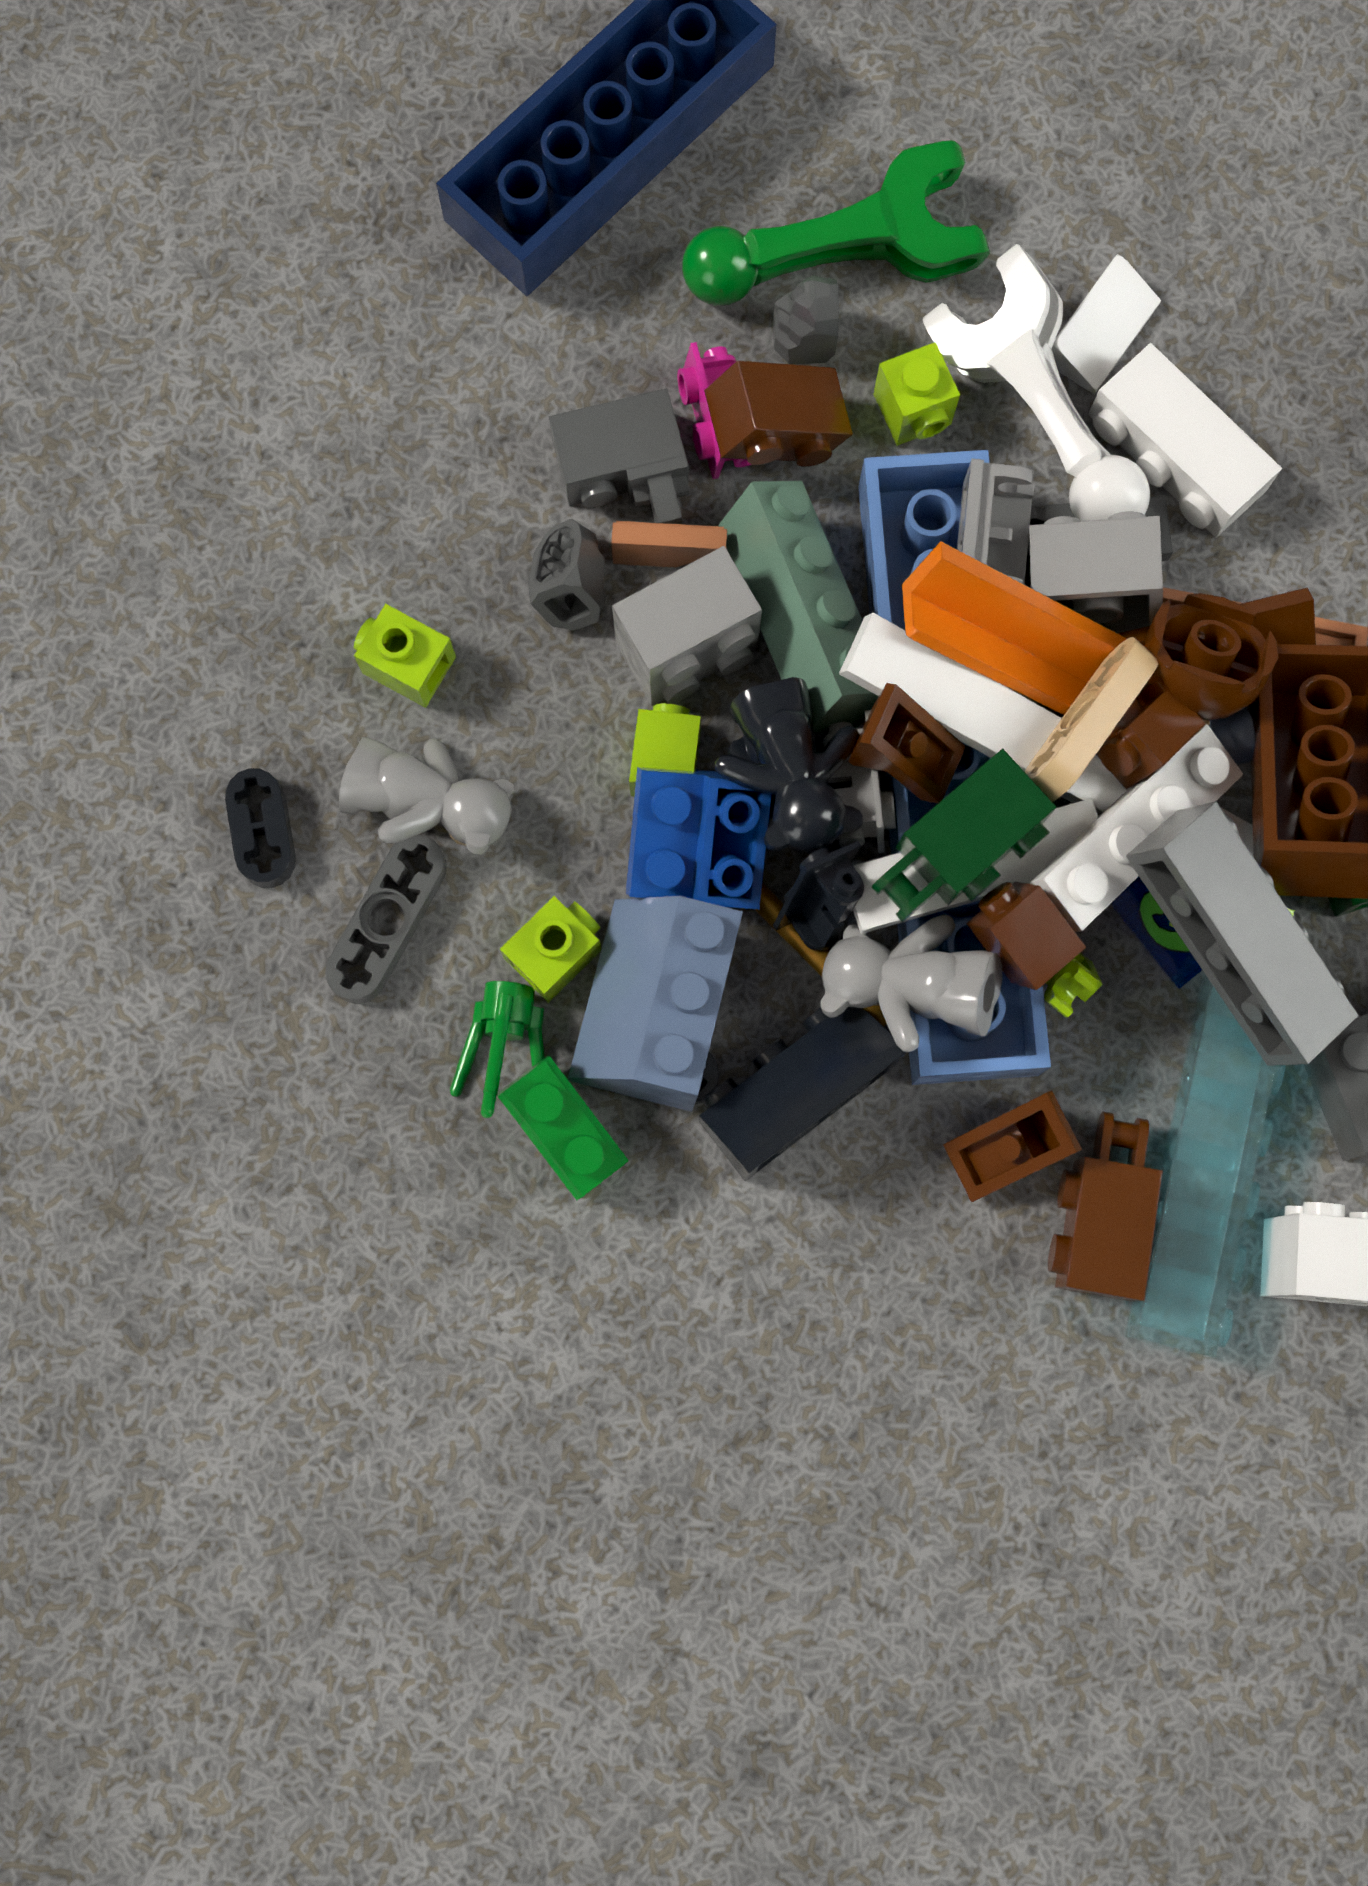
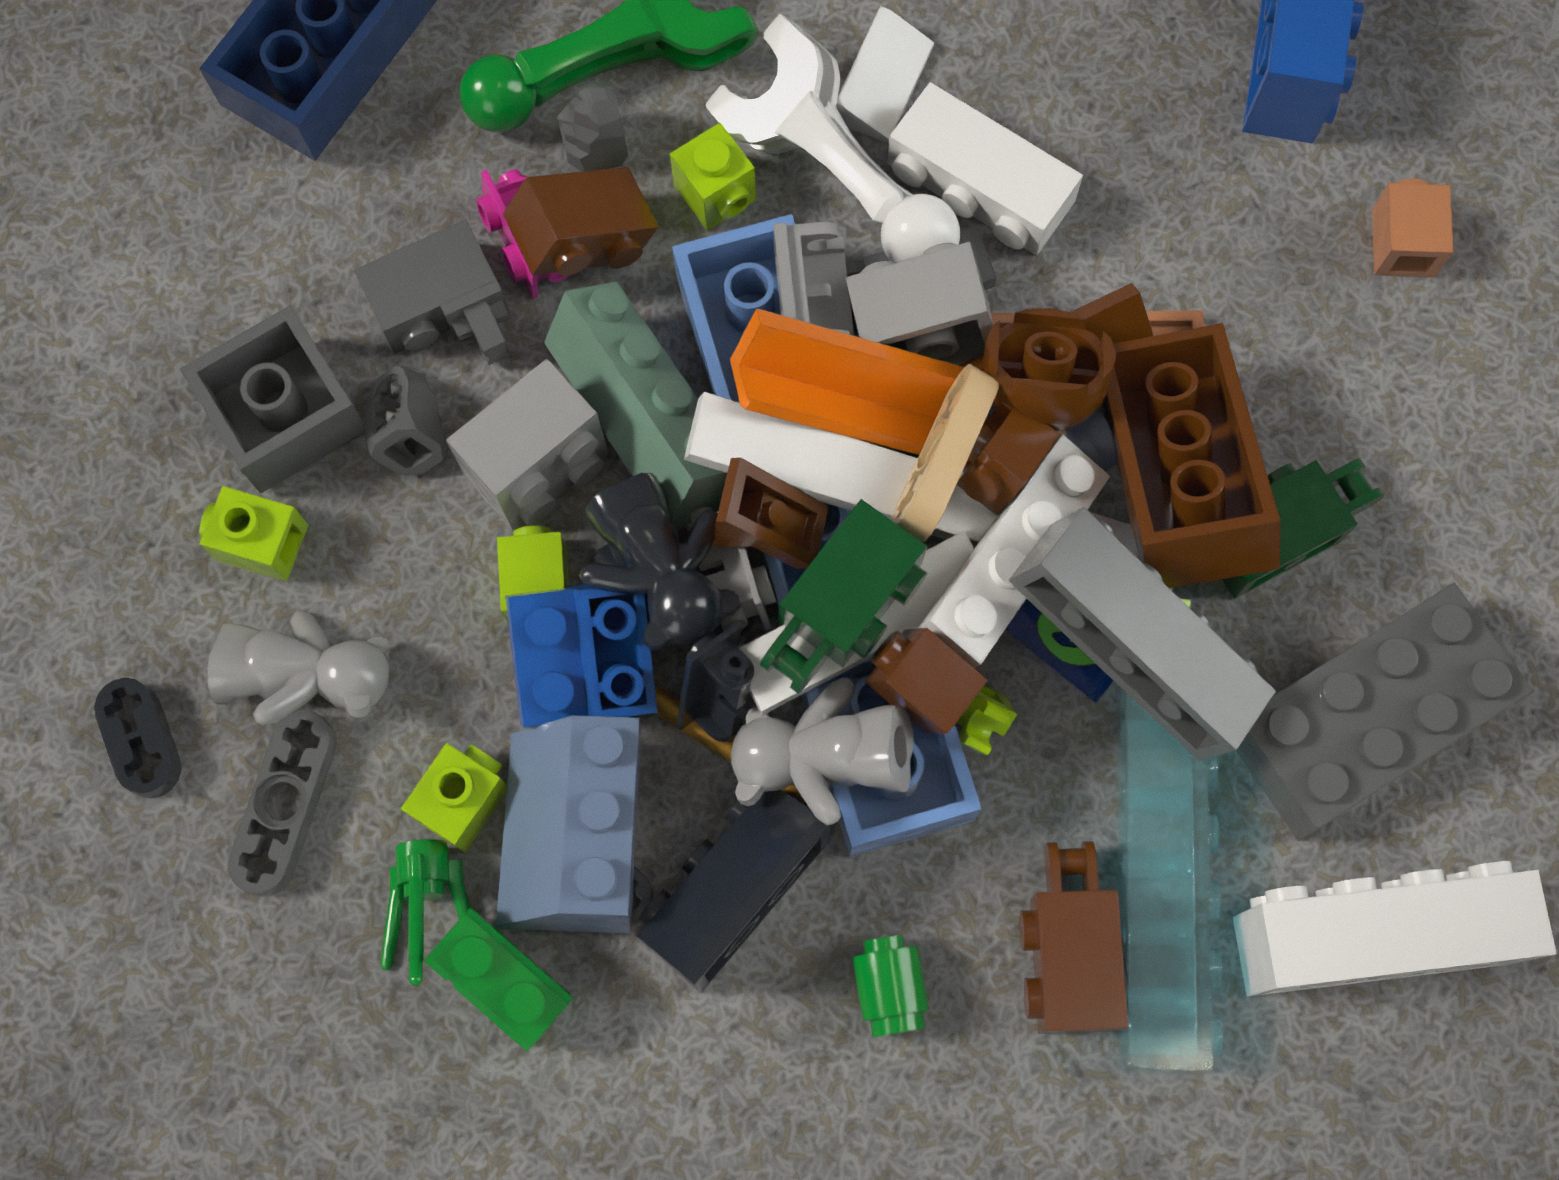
camera: 10 degrees left, 5 degrees down
nougat tile [611,521,727,568] -> none
reddish brown slope [943,1090,1082,1203] -> none
none -> dark grey brick [180,305,365,494]
none -> green brick [852,935,929,1037]

